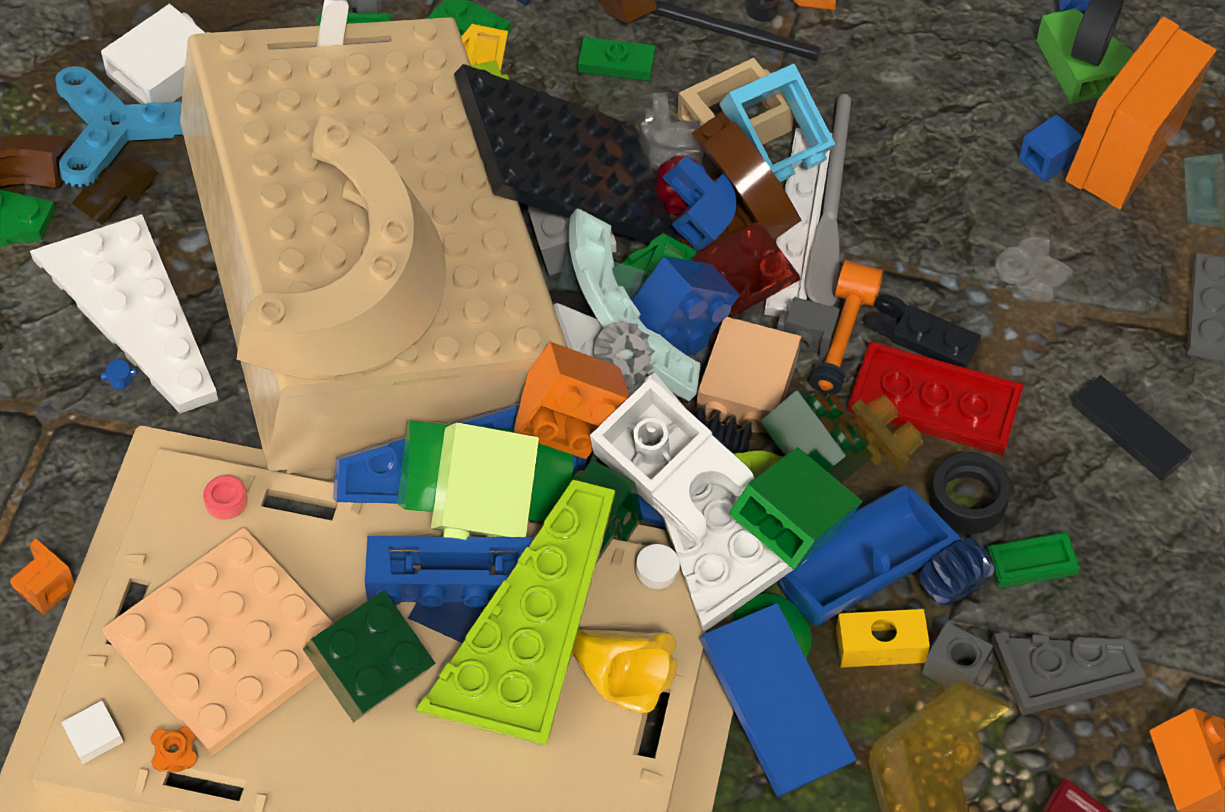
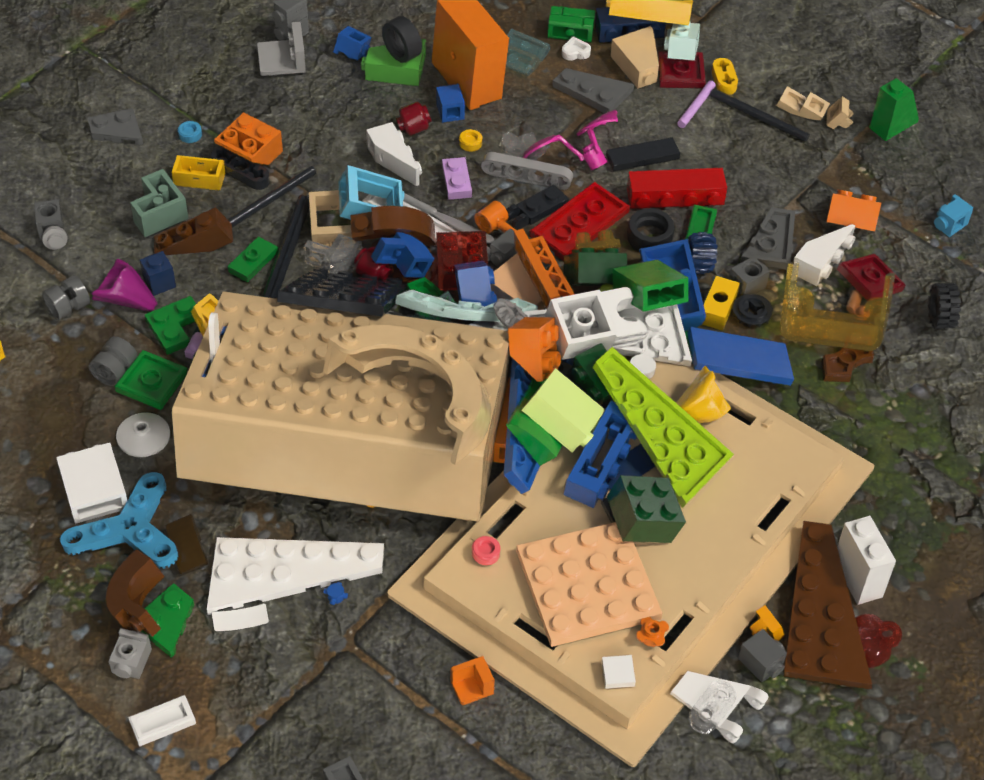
camera: 65 degrees left, 5 degrees down
none -> white sticker [212,604,269,631]
none -> black axle [262,194,310,299]
none -> white slope [366,122,422,186]
none -> dark red head [396,102,432,136]
none -> lavender plate [442,157,472,200]
none -> yellow tile [459,129,482,152]
none -> light grey beam [481,152,573,190]
none -> orange fence [514,229,575,308]
none -> dark pink plant [522,110,618,171]
none -> red brick [627,168,727,209]
none -> black gear [732,294,773,327]
none -> white slope [791,224,856,286]

